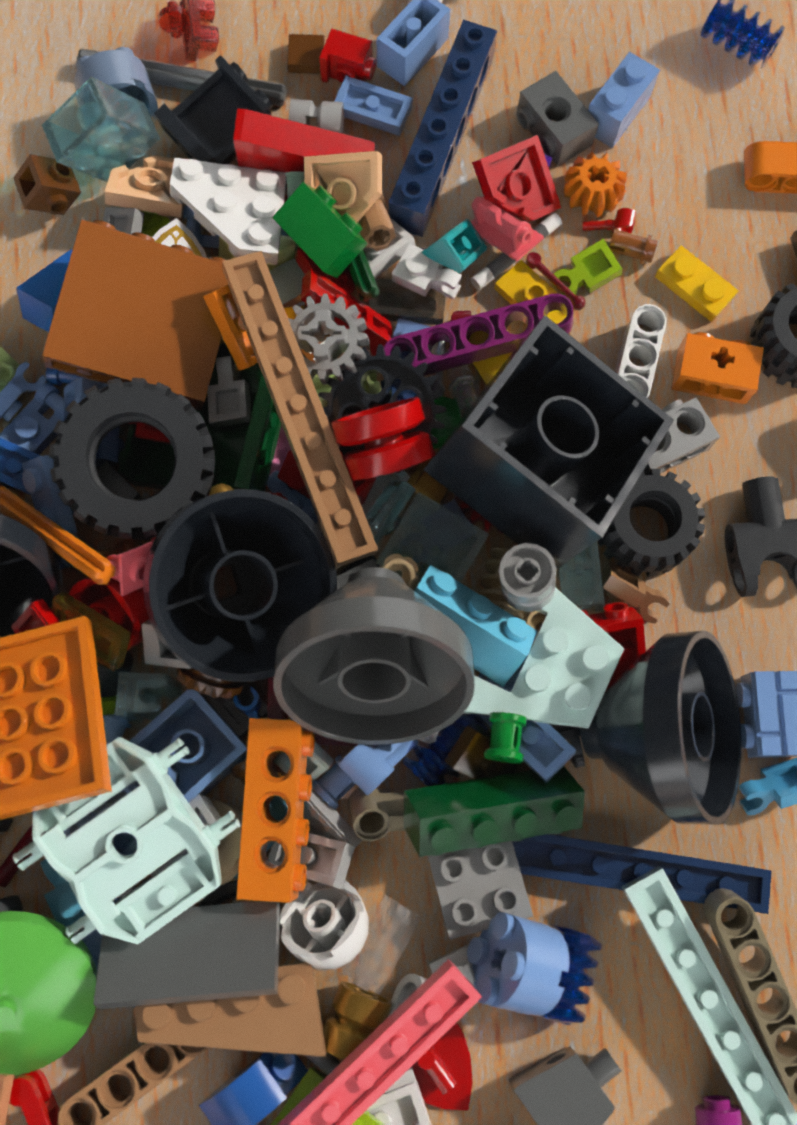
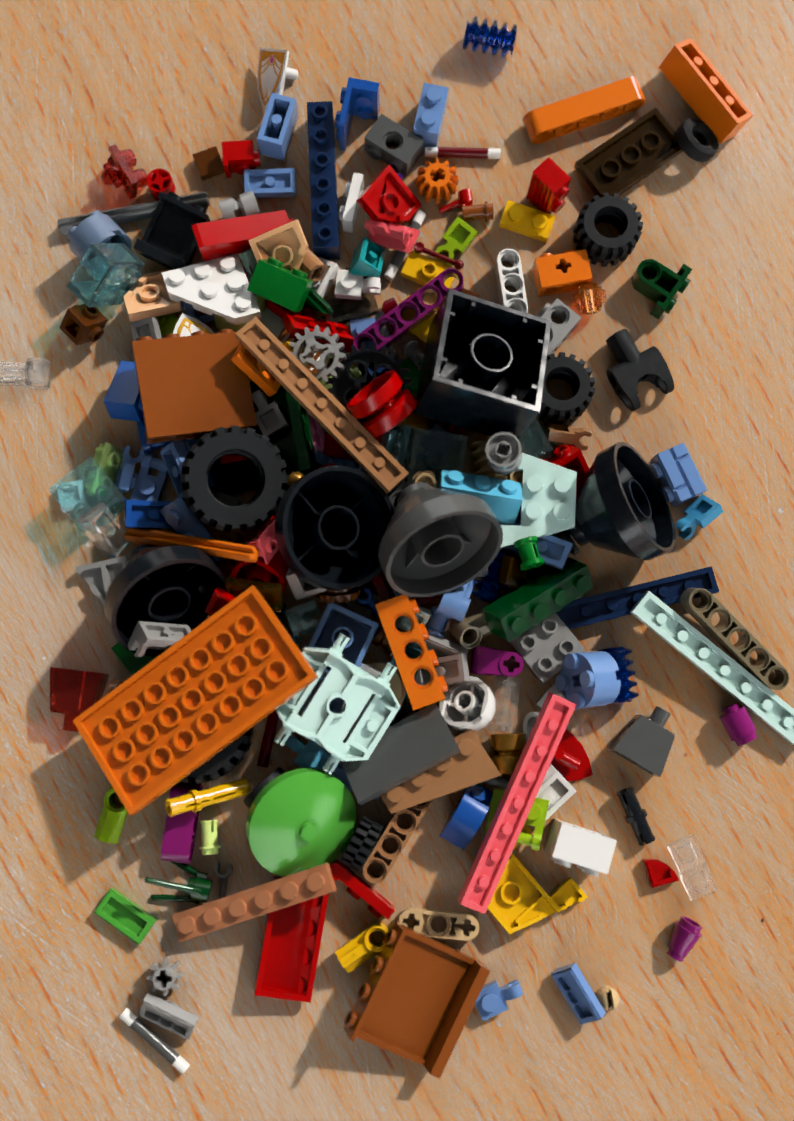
camera: 25 degrees left, 5 degrees up
none -> red wheel [146,168,176,200]
none -> blue bracket [335,77,380,151]
none -> white plate [339,172,364,233]
none -> black tyre [340,815,383,872]
none -> dark red bar [425,146,501,159]
none -> magenta piece [470,646,524,677]
none -> red brick [526,157,571,214]
none -> clear orange gear [573,282,607,315]

